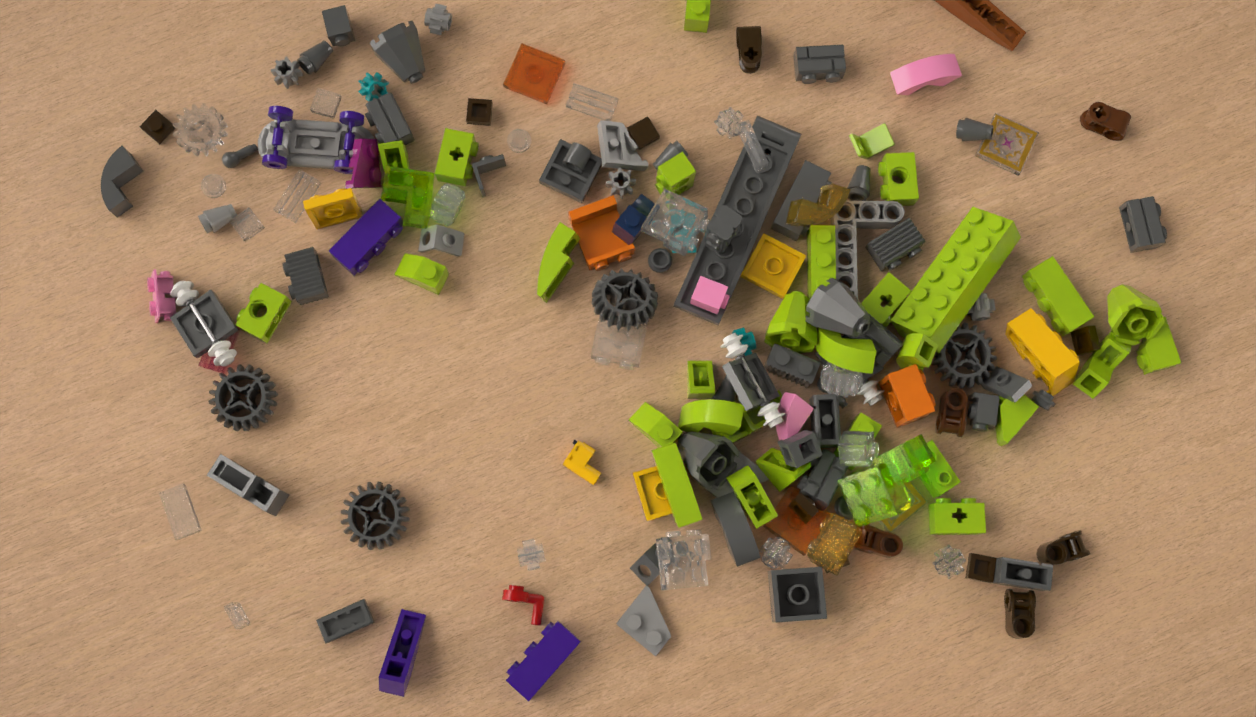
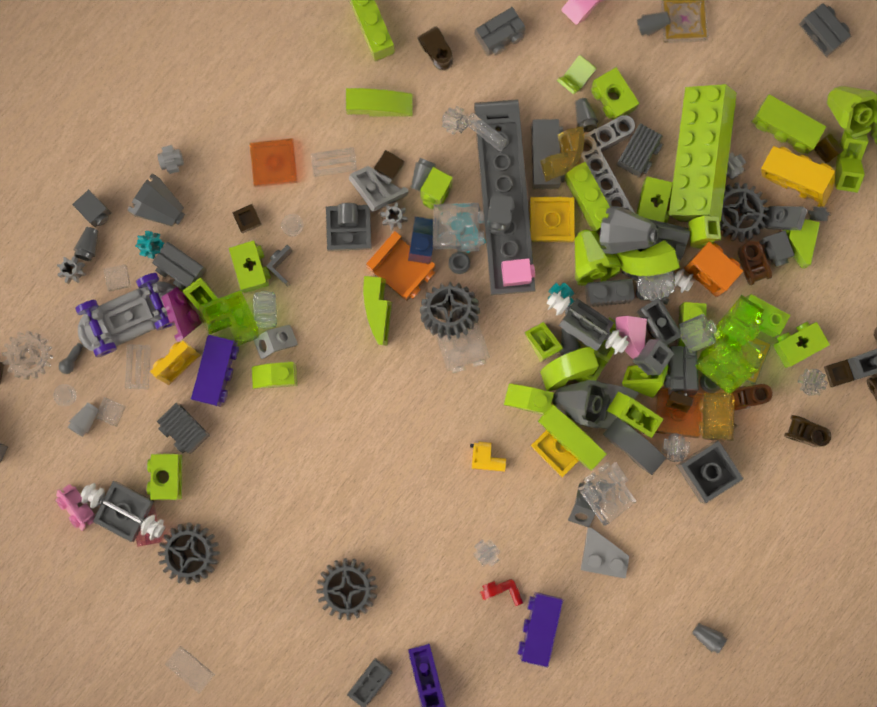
camera: 25 degrees left, 5 degrees up
dark grey slope [207,454,289,516] -> none
none -> lime slope [346,88,413,117]
none -> dark brown piece [784,415,831,447]

